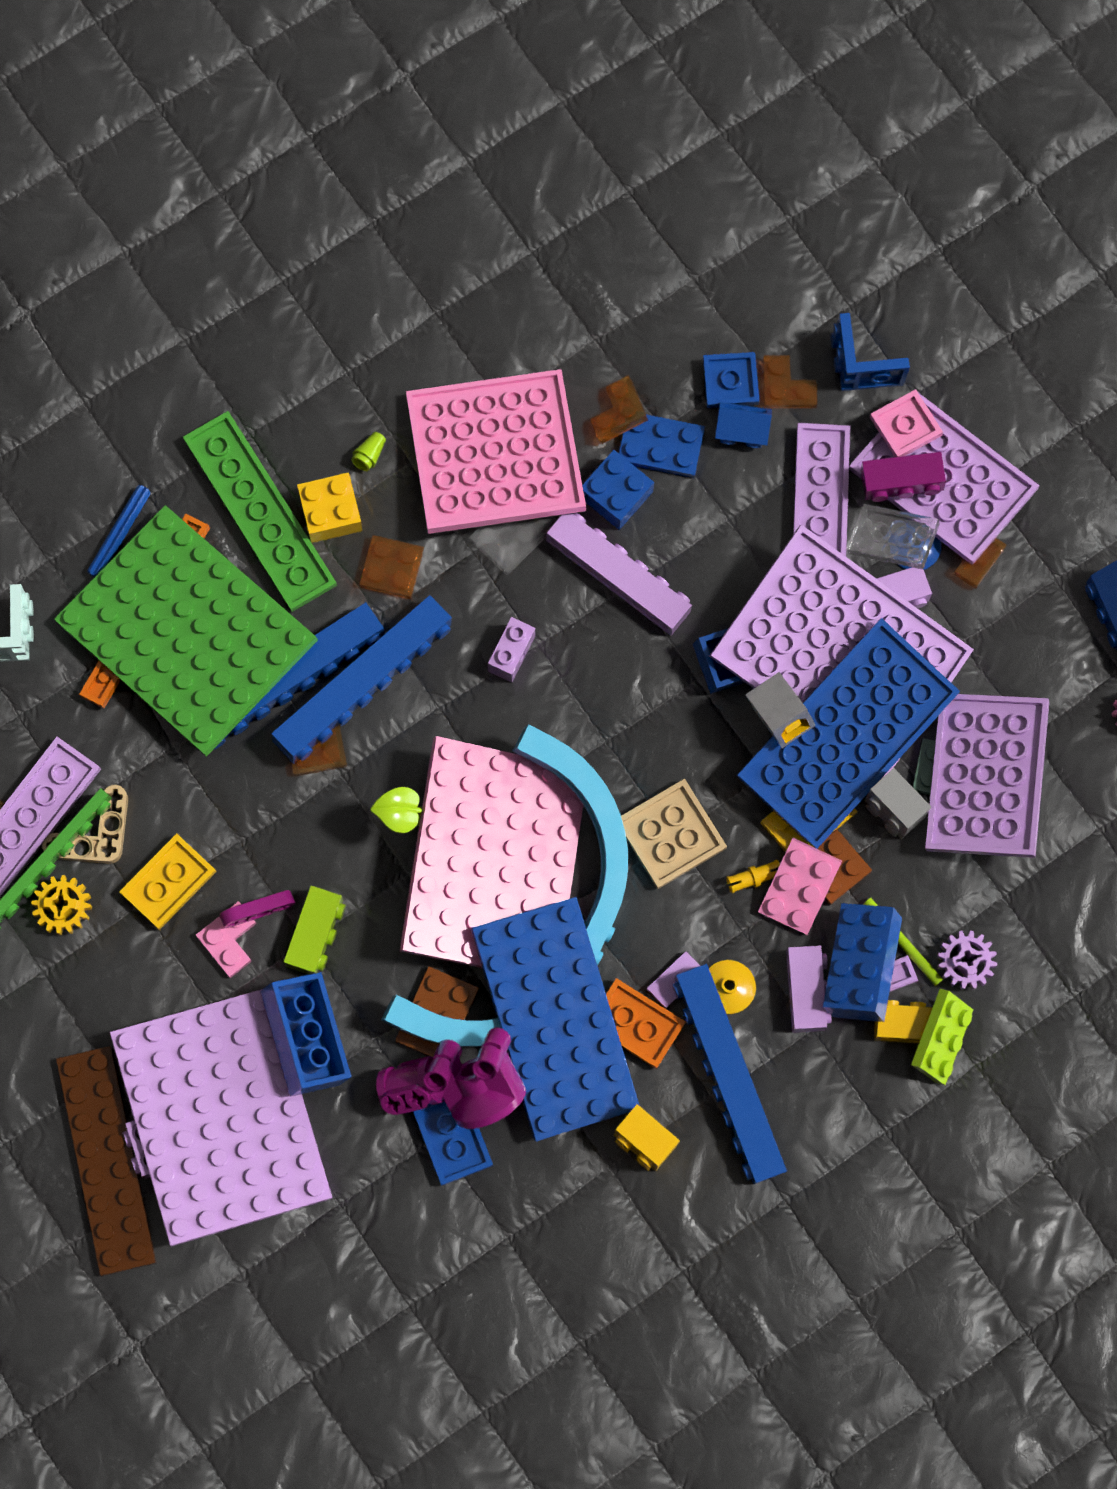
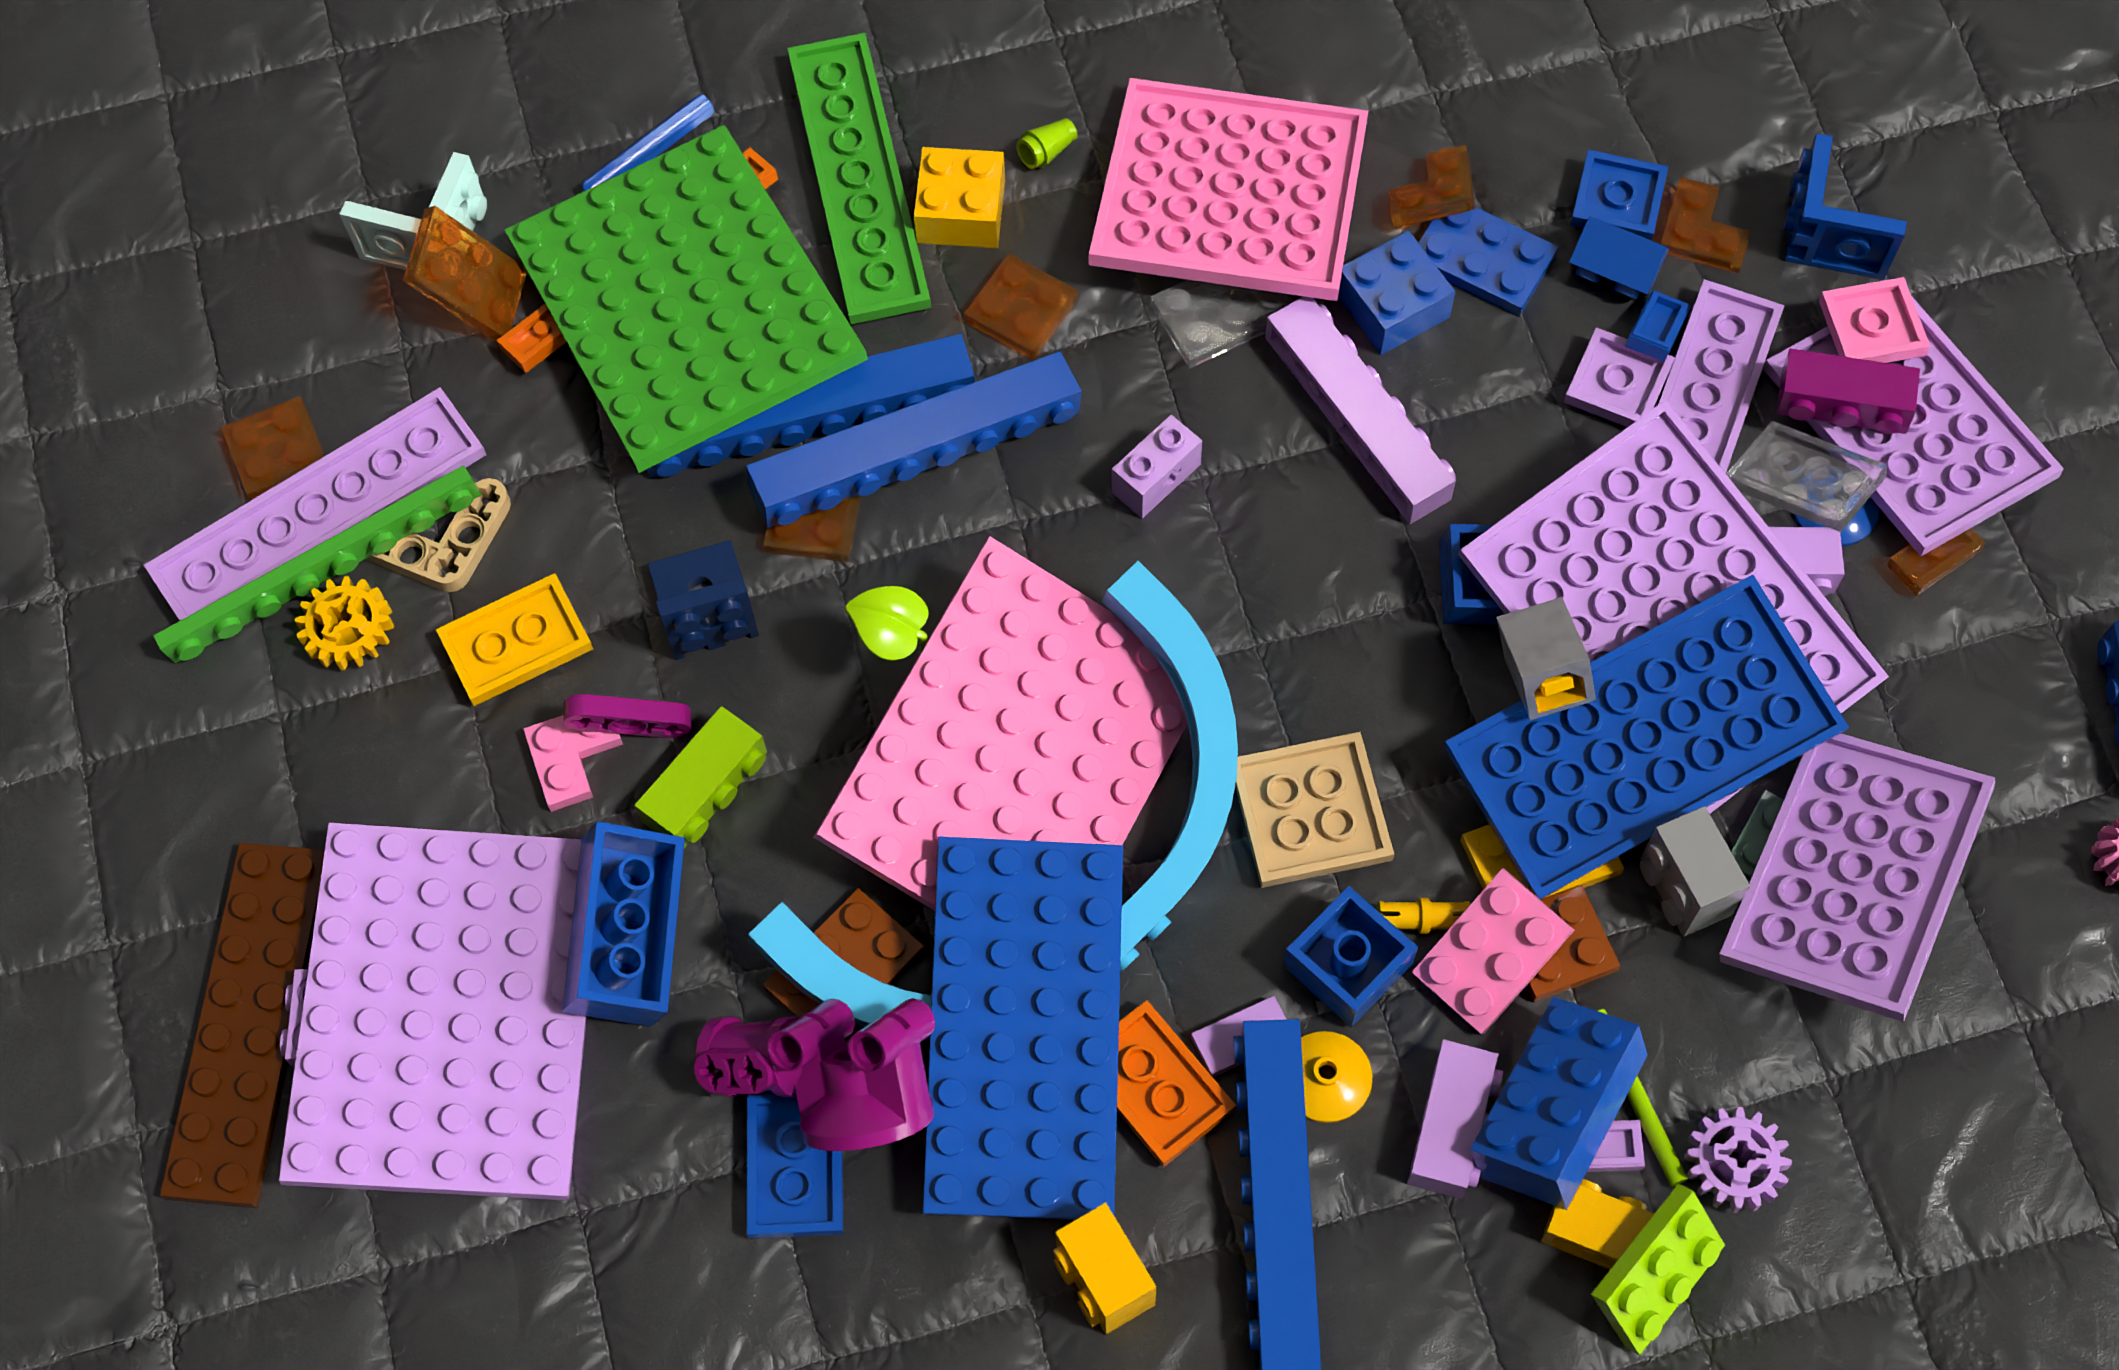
camera: 25 degrees right, 10 degrees down
none -> clear orange plate [403,206,527,343]
none -> dark blue bracket [648,540,759,660]
none -> blue brick [1283,886,1418,1027]
none -> lavender plate [1564,327,1675,427]
none -> blue tile [1625,290,1691,362]

